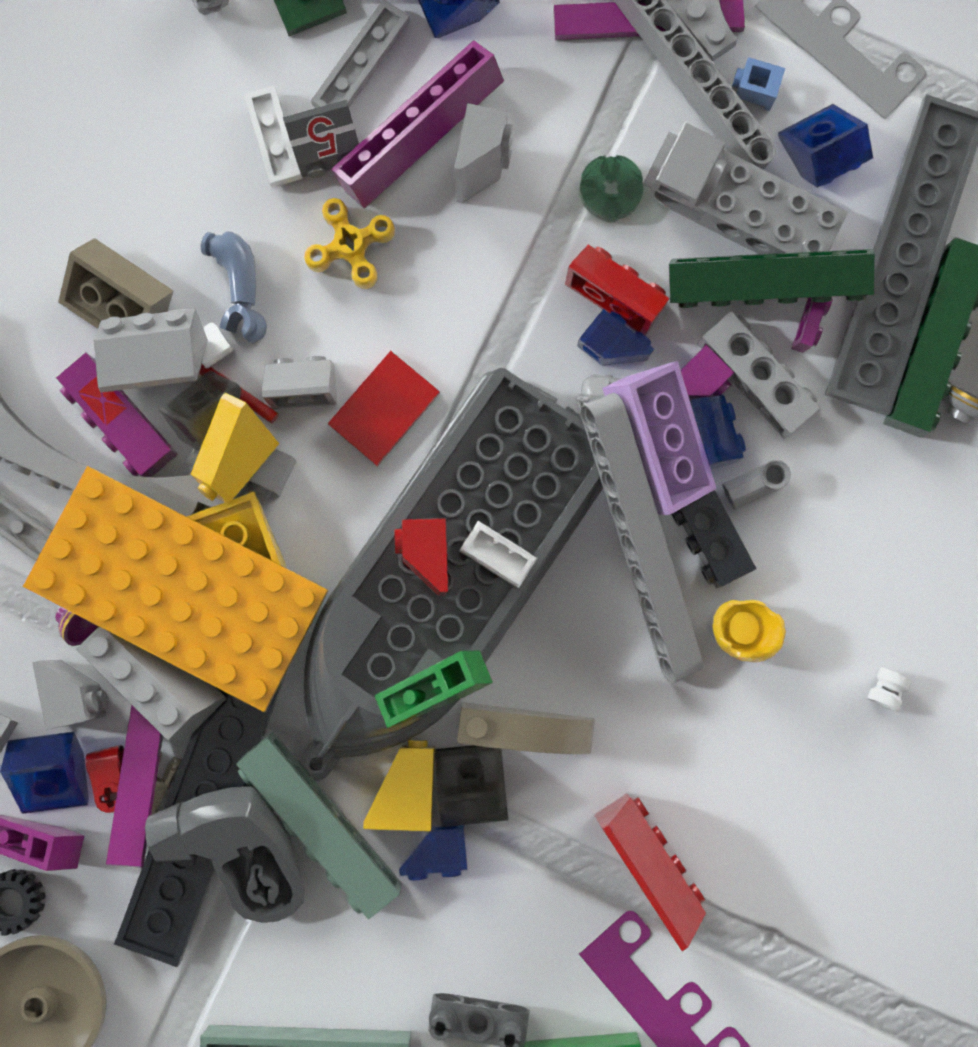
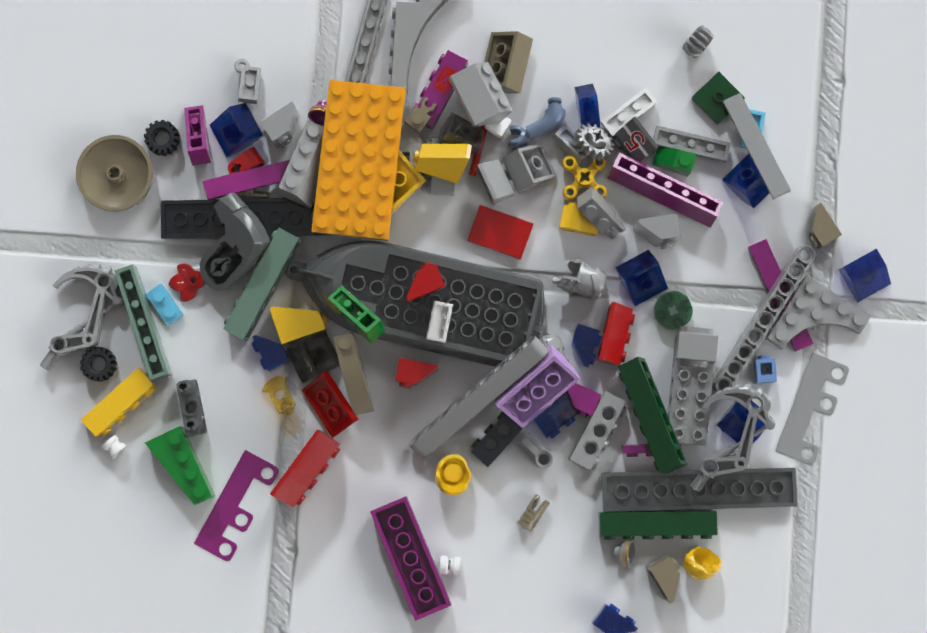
camera: 70 degrees right, 0 degrees up
none -> medium azure plate [146,283,184,326]
none -> red plate [168,263,205,302]
none -> clear yellow piece [262,376,296,415]
none -> red tile [302,371,359,438]
none -> magenta brick [370,496,452,621]
none -> red slope [395,358,438,389]
none -> dark tan plate [404,97,437,133]
none -> light grey slope [502,143,557,193]
none -> dark tan hinge [517,494,550,532]
none -> light grey hinge [552,125,592,164]
none -> light grey helmet [552,258,606,300]
none -> yellow slope [559,202,598,237]
none -> clear blue slope [574,83,601,128]
none -> light grey gear [574,123,615,161]
none -> light grey hinge [577,187,625,239]
none -> clear blue slope [615,249,668,306]
none -> green slope [652,147,697,177]
none -> light grey piece [690,384,776,492]

